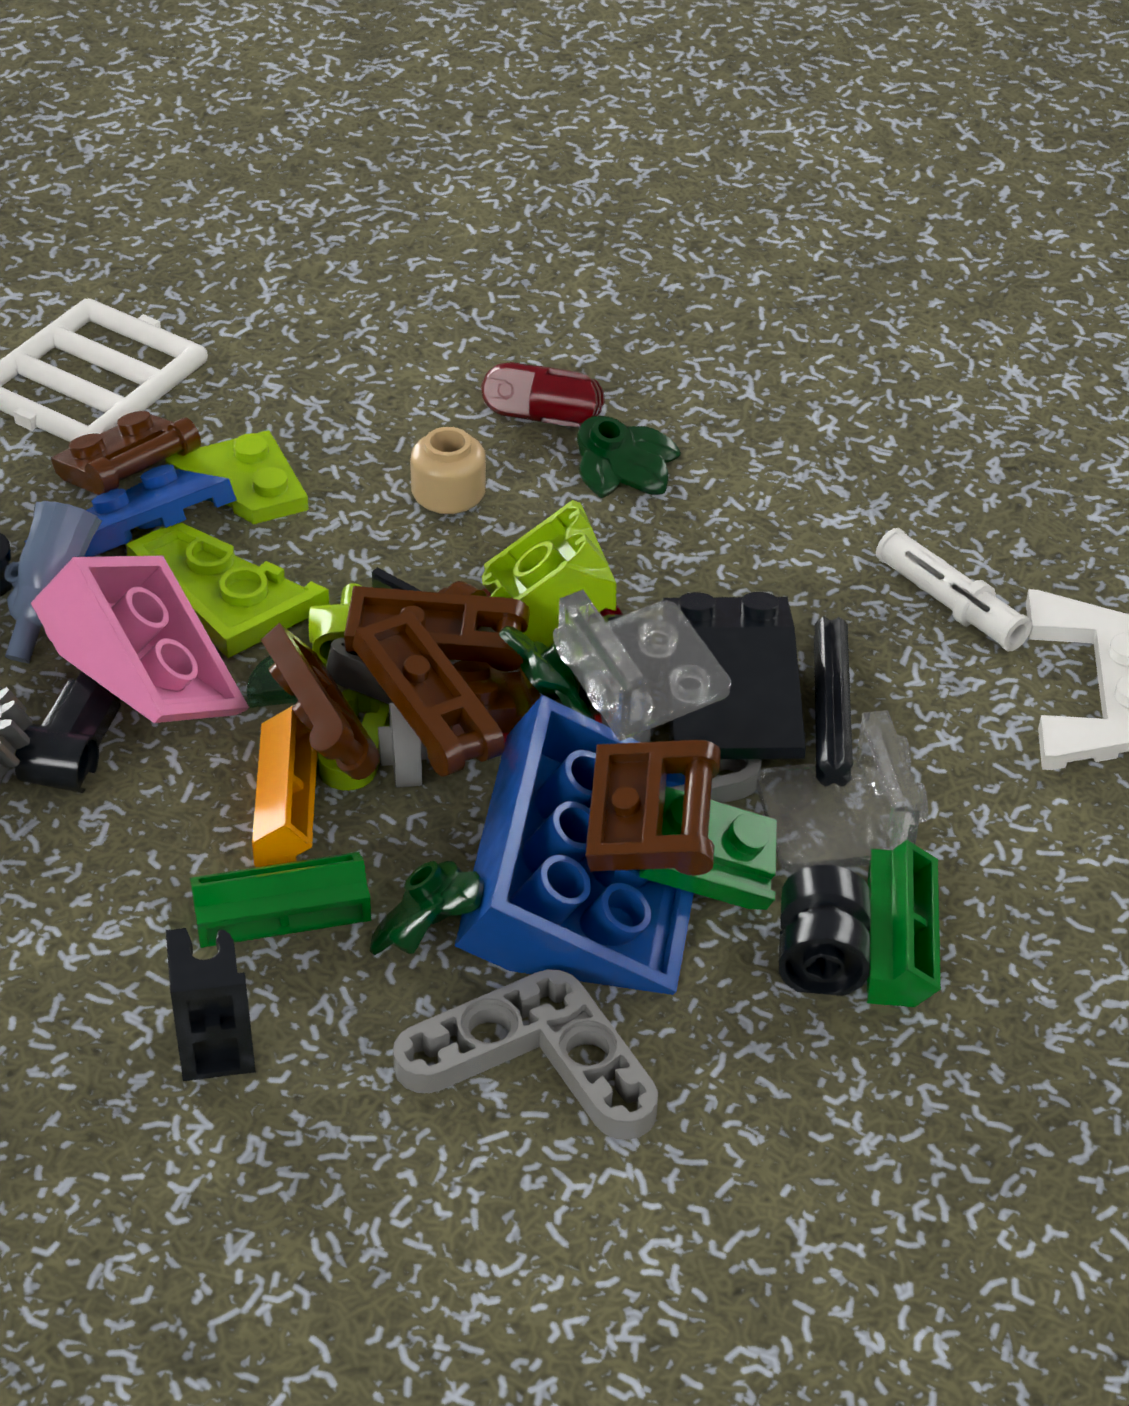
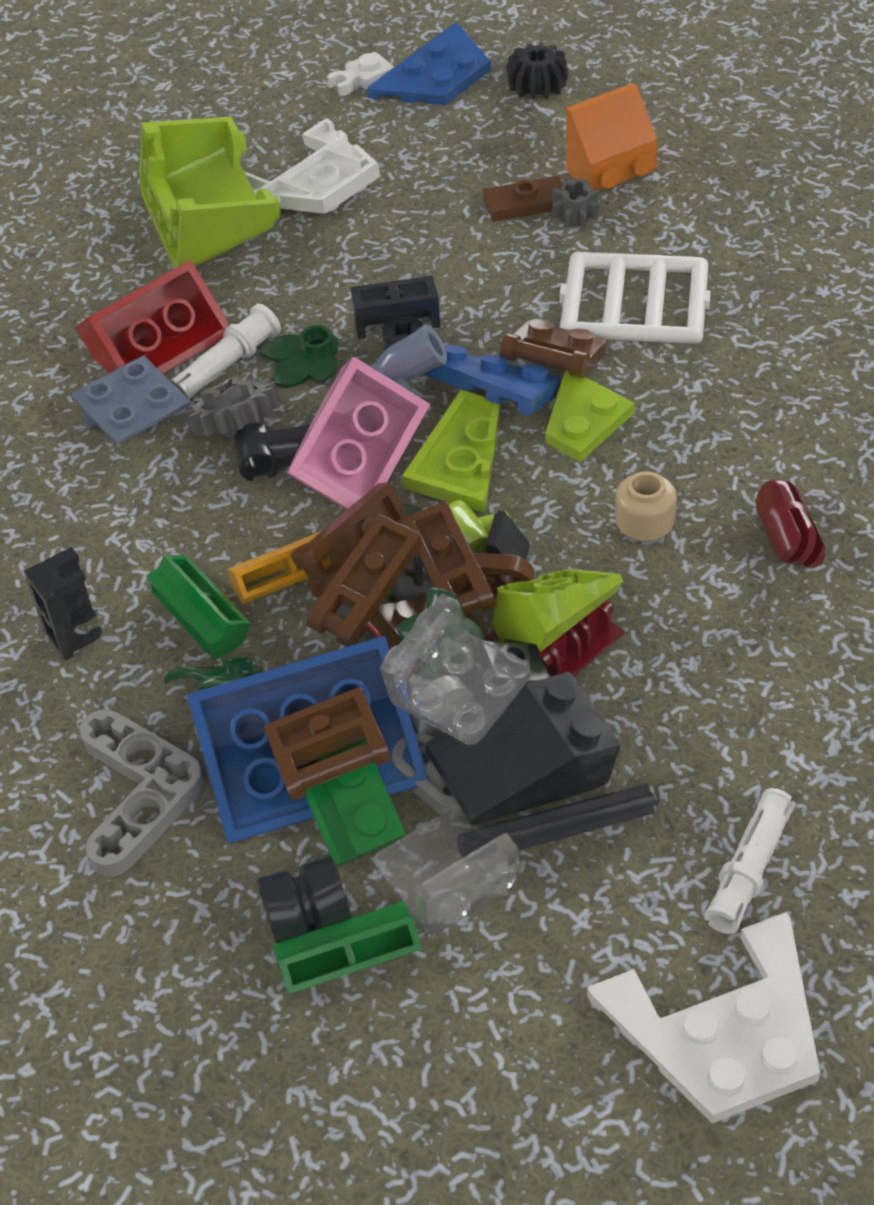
camera: 70 degrees right, 5 degrees up
dark green plate [577,416,681,498] -> none

